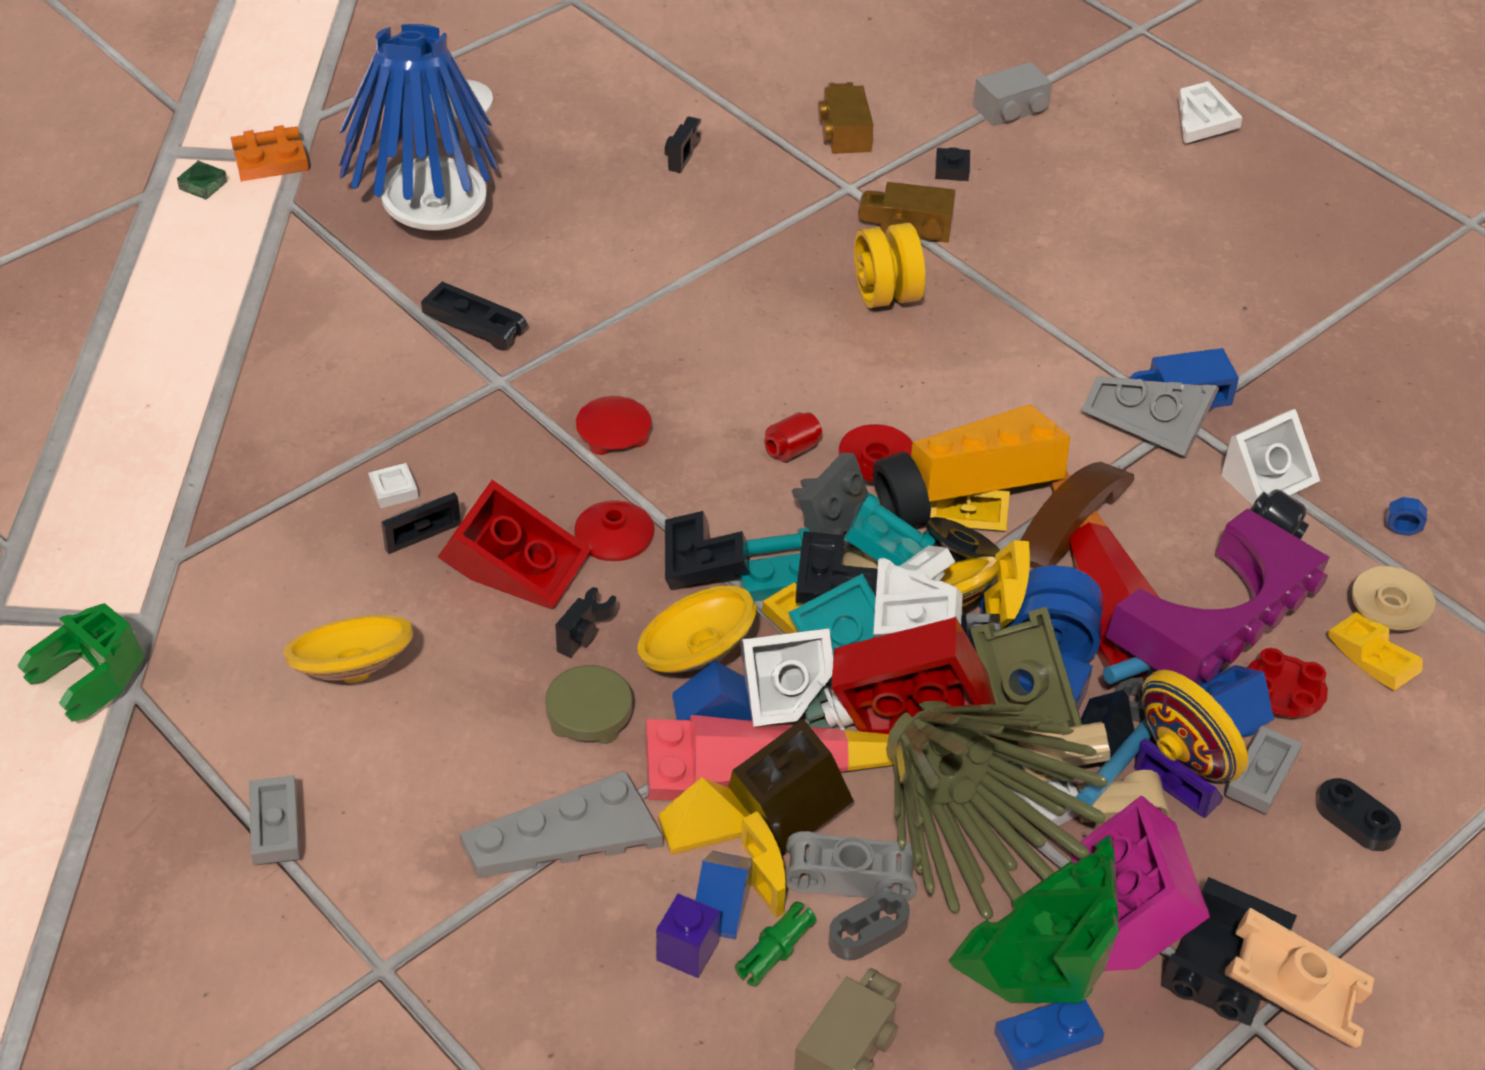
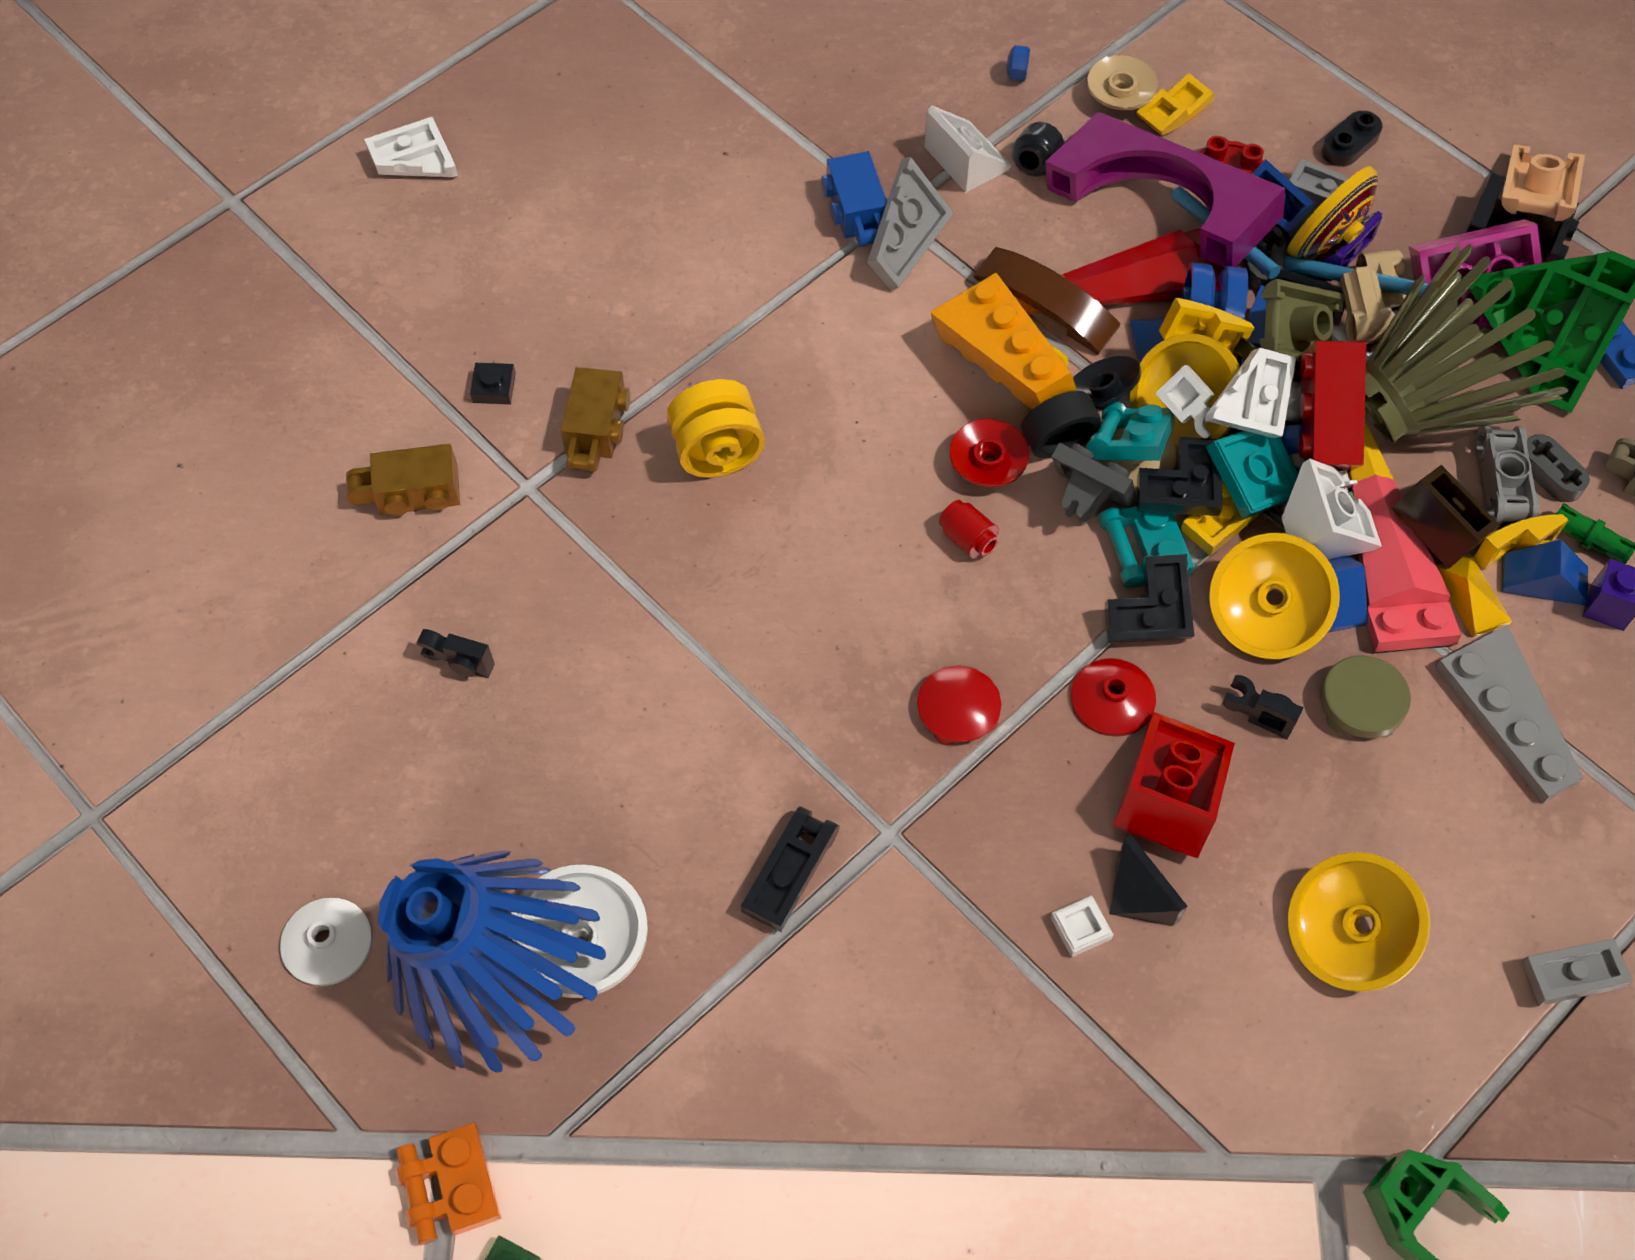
camera: 90 degrees left, 15 degrees up
light grey brick [973,62,1052,126] -> none

